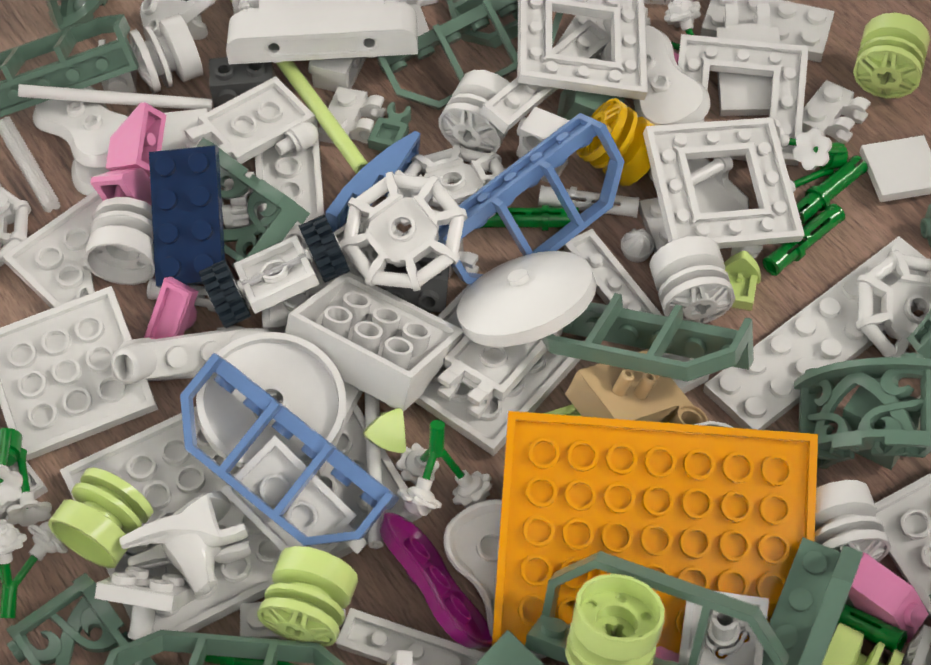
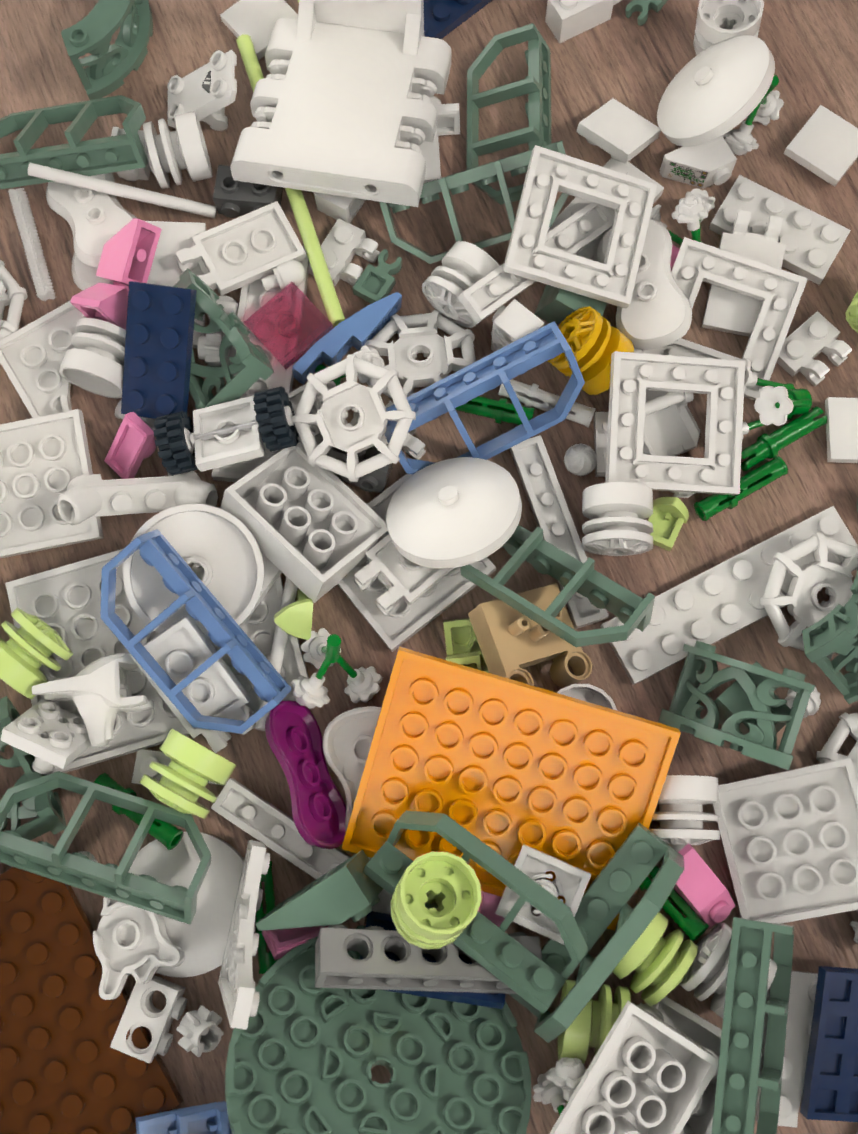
camera: 15 degrees right, 20 degrees up
none -> clear pink plate [244,282,334,370]

